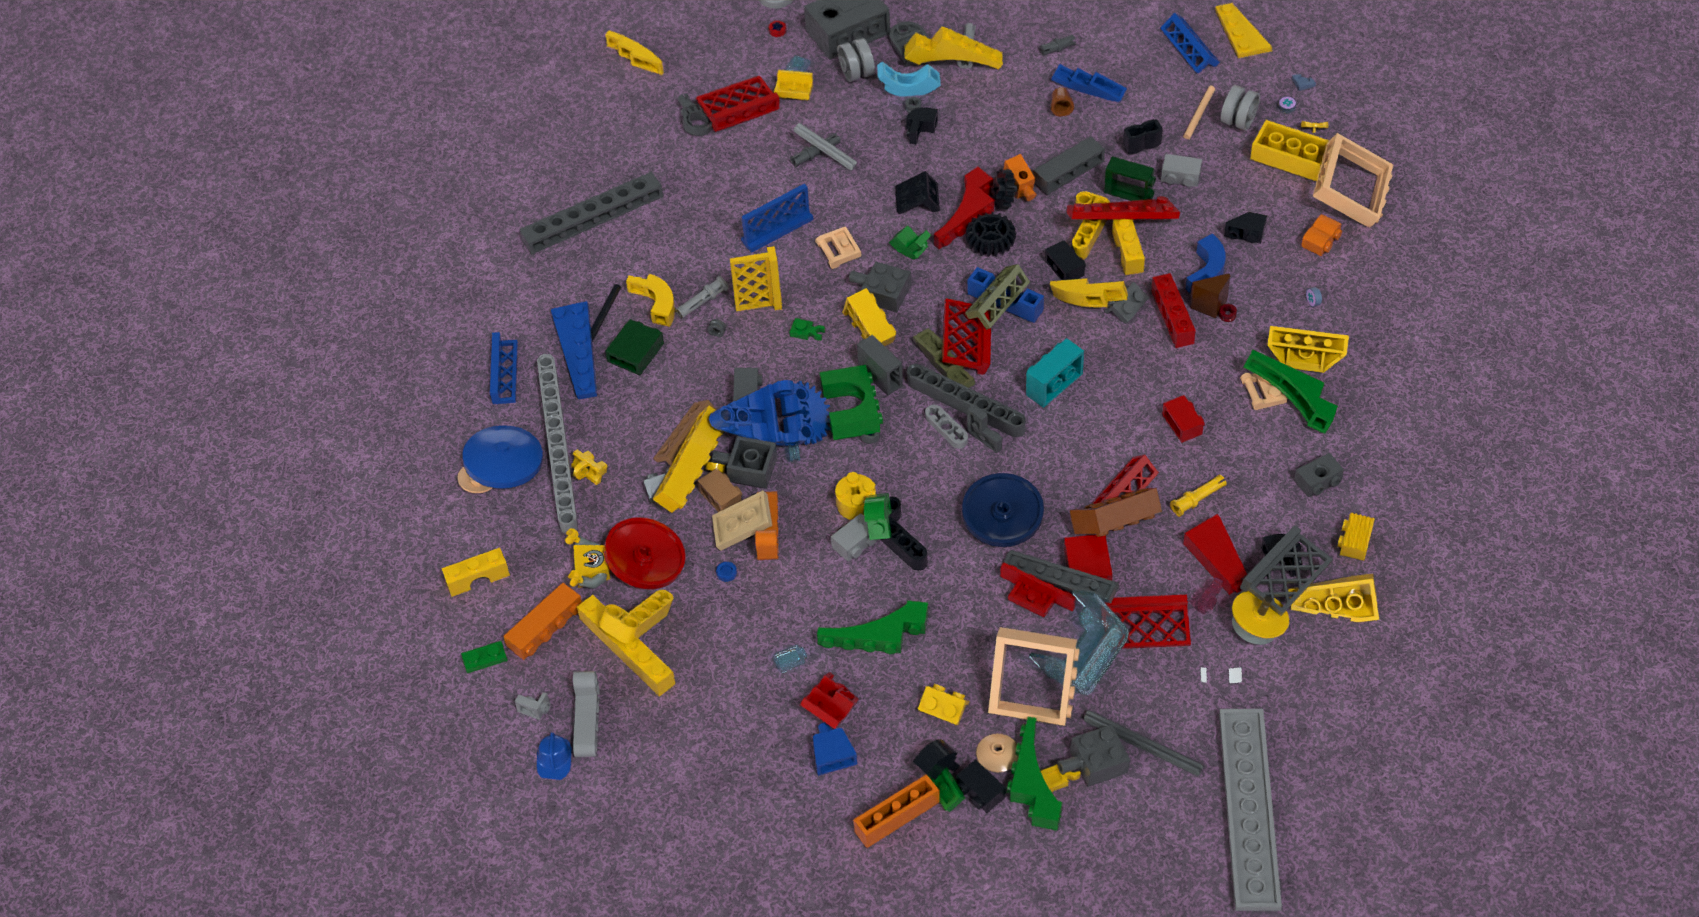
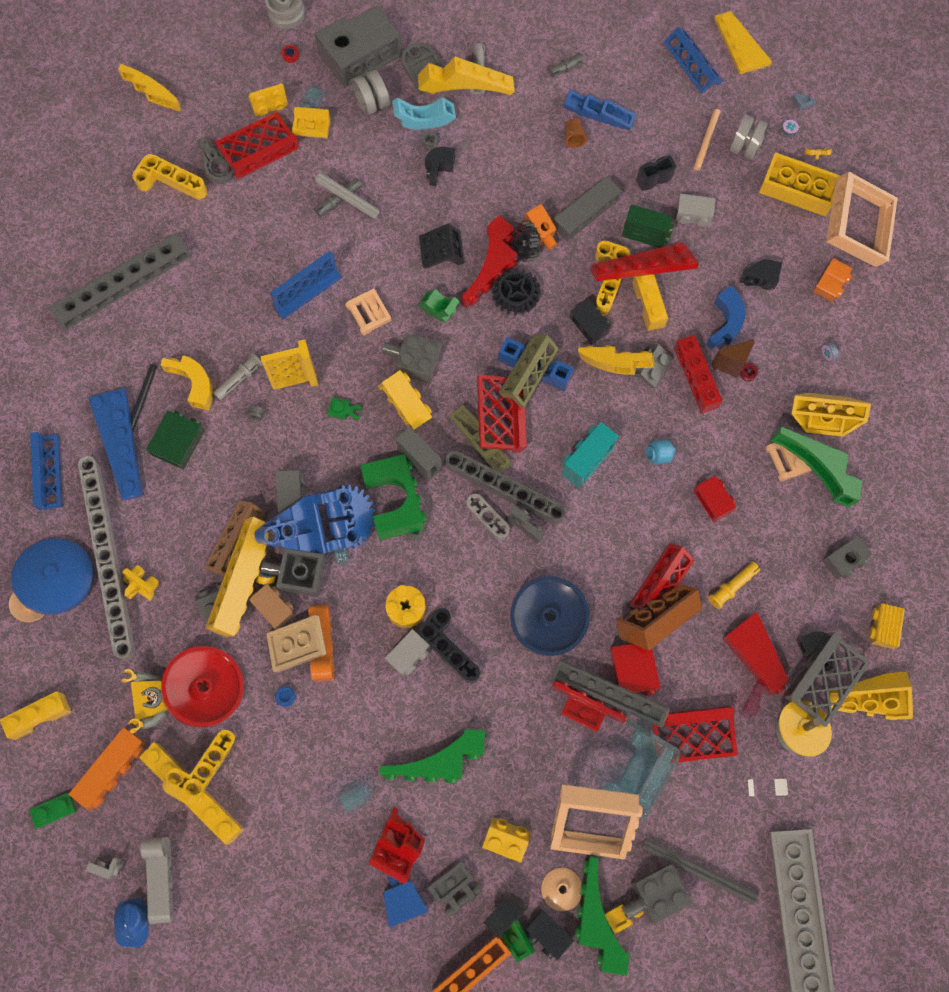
camera: 10 degrees left, 20 degrees up
green brick [864,493,892,540] -> none
none -> yellow beam [133,154,207,200]
none -> yellow bracket [248,83,288,116]
none -> dark grey plate [428,862,482,917]
none -> dark azure head [646,439,675,465]

